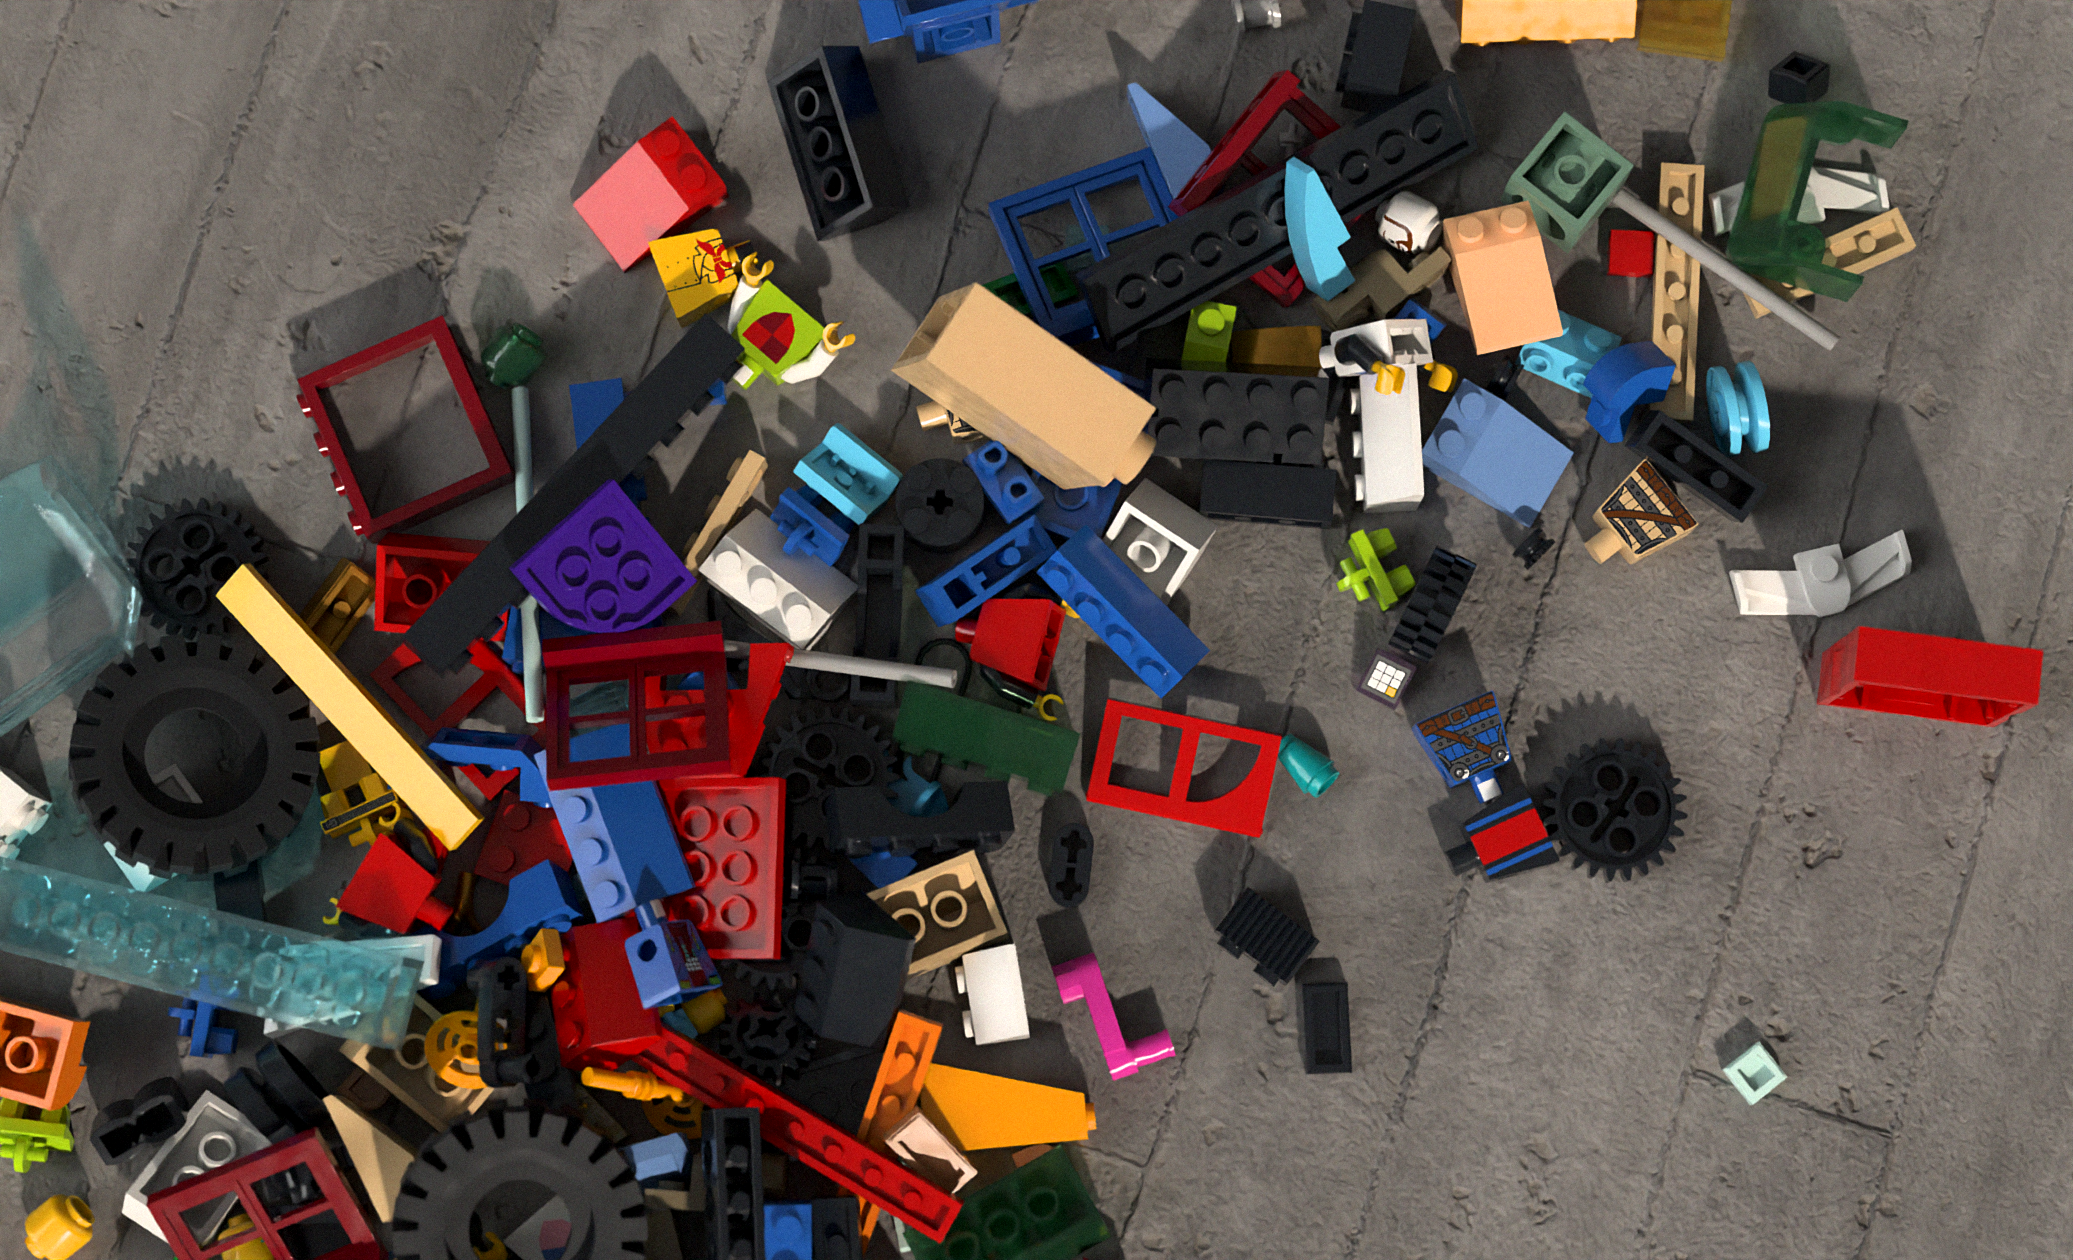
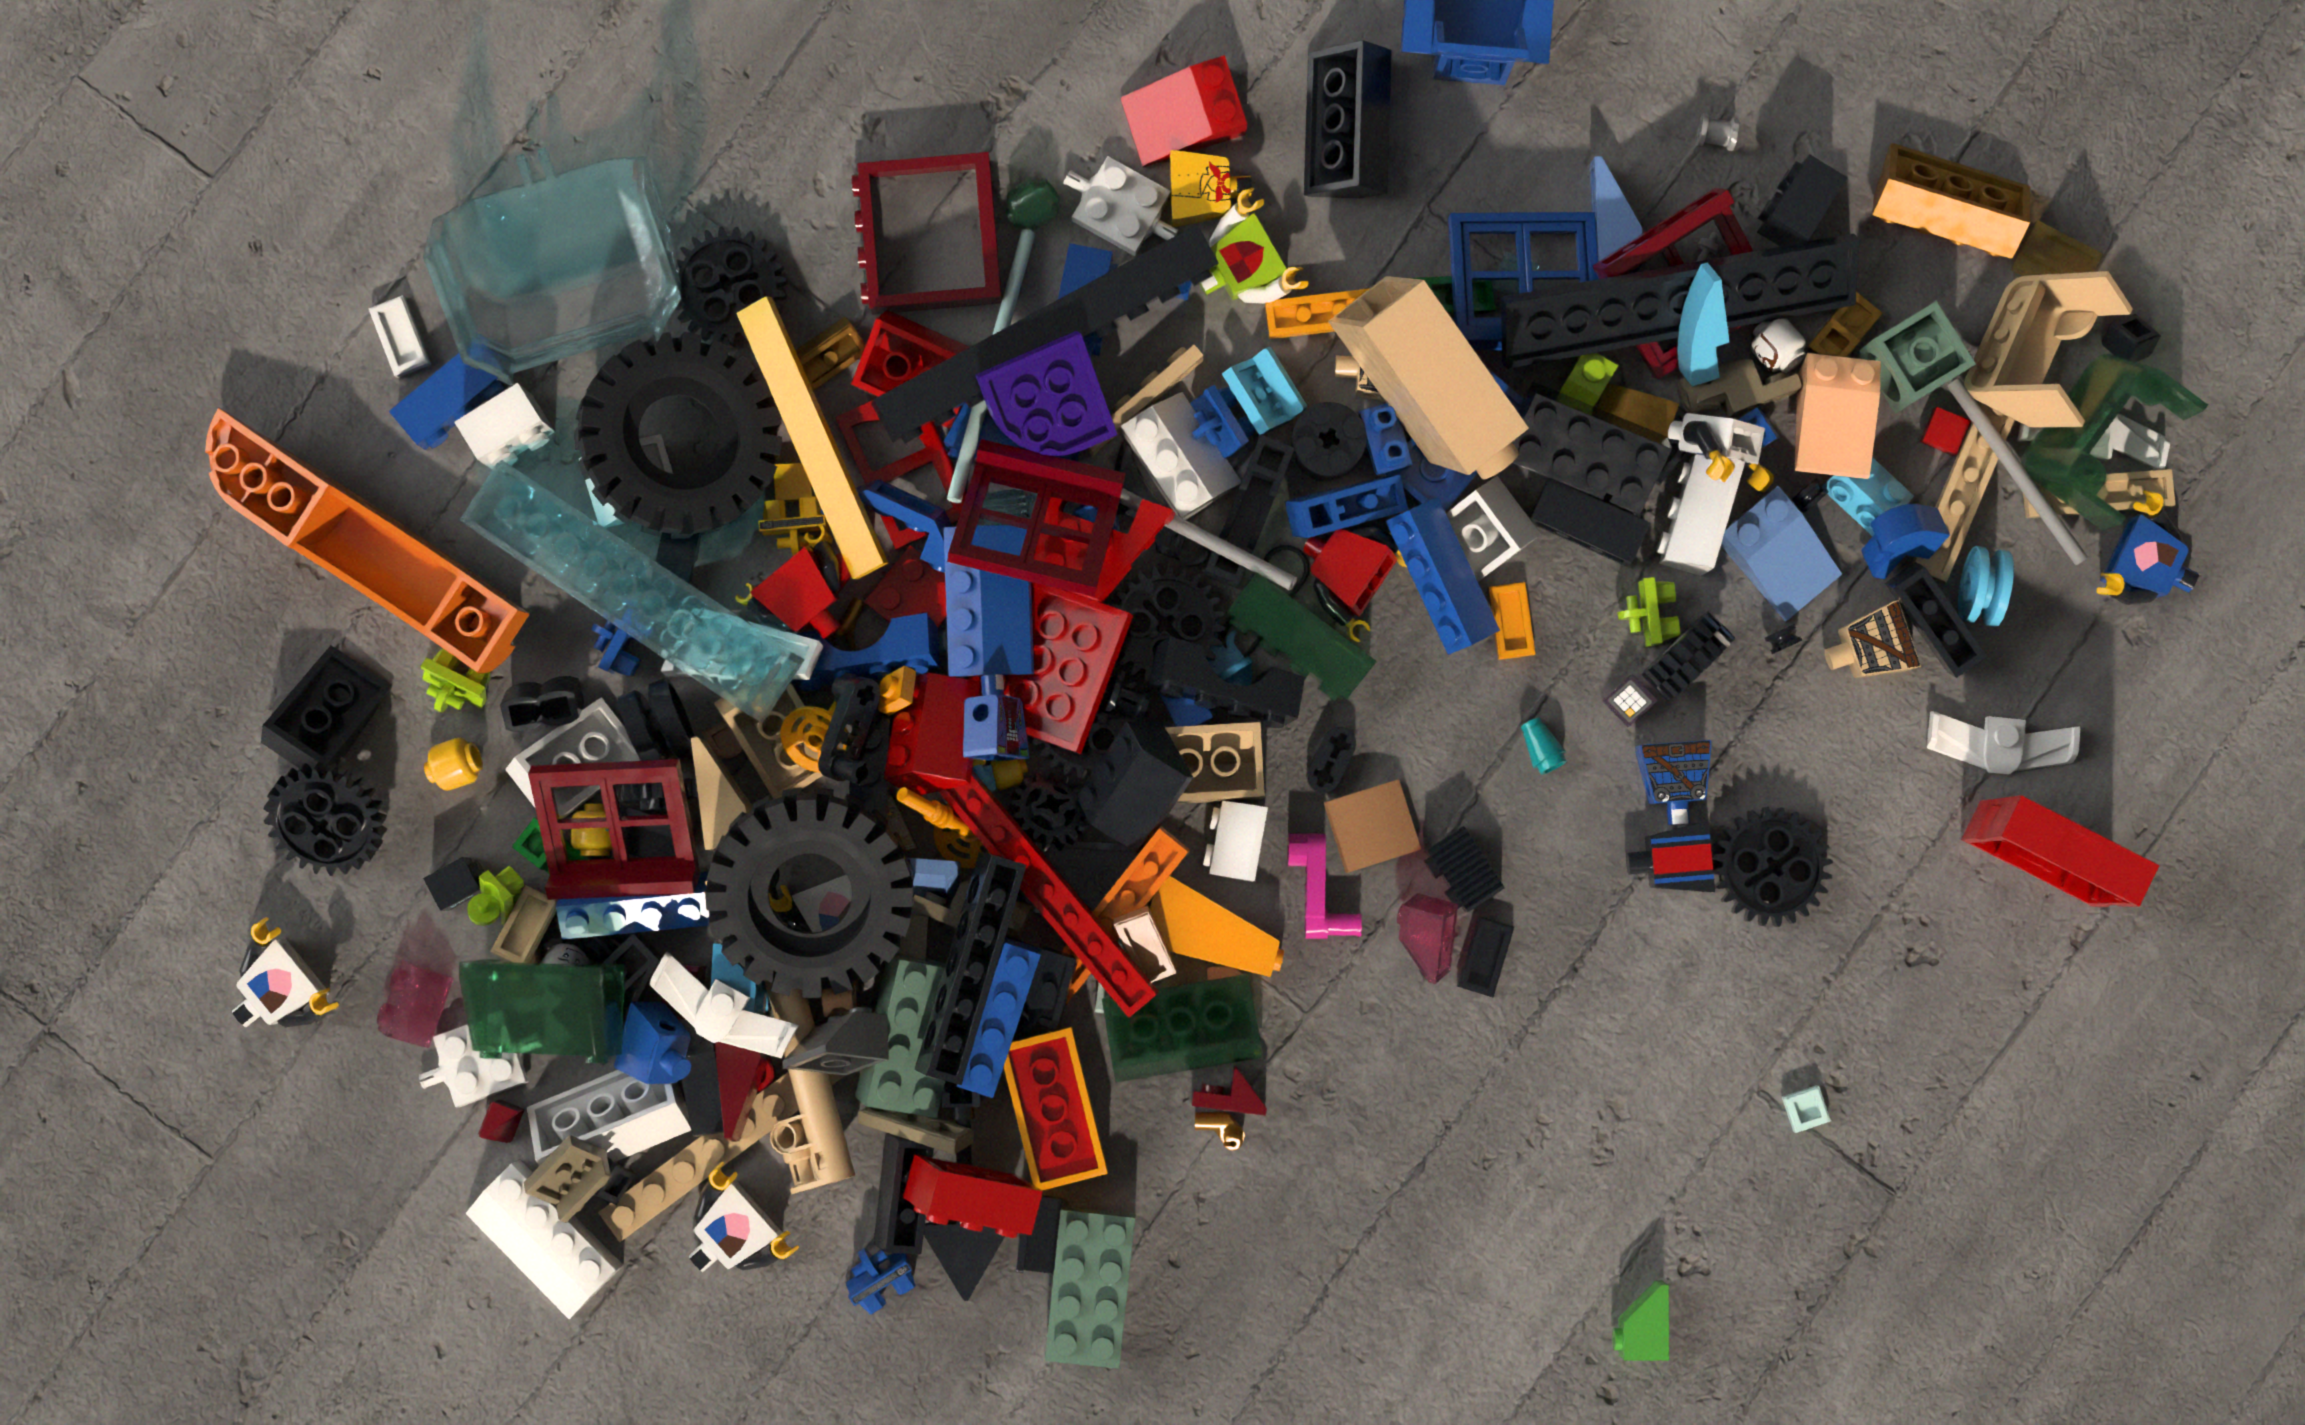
camera: 15 degrees right, 5 degrees up
red window [1085,697,1282,838] -> none
none -> white plate [1064,156,1179,256]
none -> light orange plate [1265,288,1370,339]
none -> medium nougat slope [1324,779,1421,873]
none -> clear pink slope [1397,893,1458,984]
none -> light orange tile [1488,582,1536,660]
none -> pearl gold slope [1808,291,1883,357]
none -> tan windscreen [1964,271,2133,427]
none -> torso [2097,490,2199,605]

